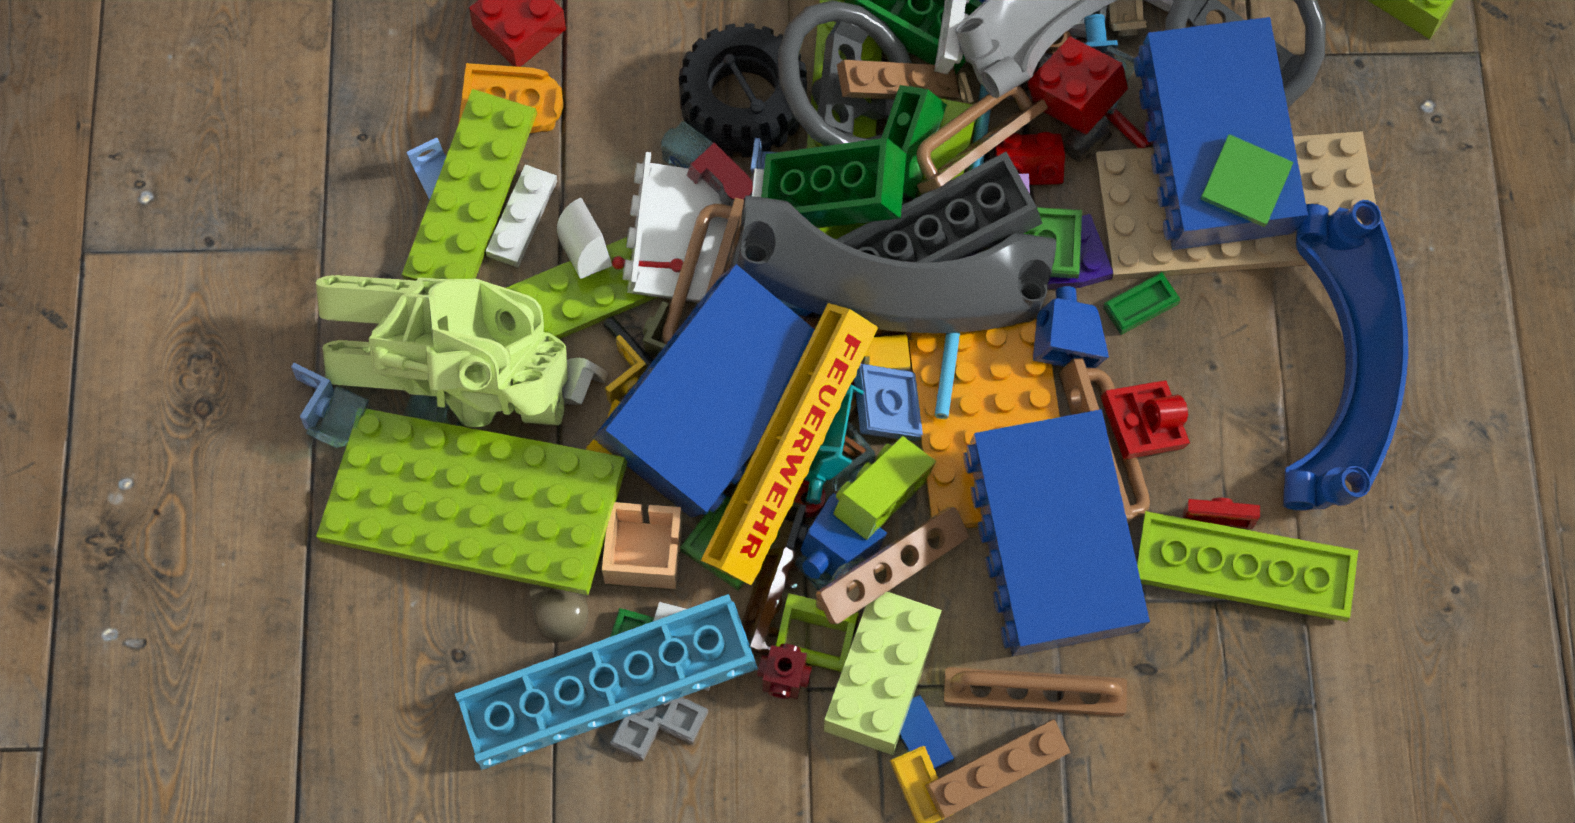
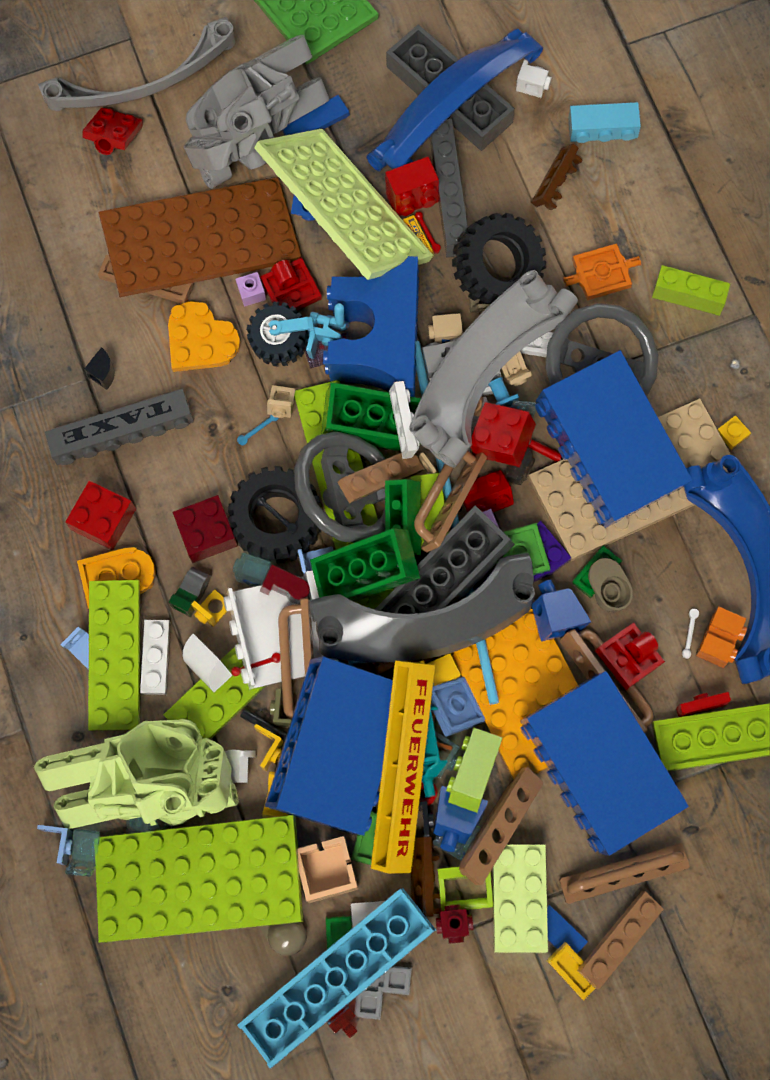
camera: 15 degrees left, 5 degrees up
bright green tile [1200,134,1294,228] -> none
none -> leg [168,567,211,617]
none -> dark red brick [172,495,238,564]
none -> yellow bracket [191,590,228,627]
none -> clear red tile [327,1004,358,1038]
none -> dark tan cap [588,558,633,612]
none -> white hinge [682,609,699,659]
none -> orange brick [696,606,747,668]
none -> yellow plate [717,415,751,450]

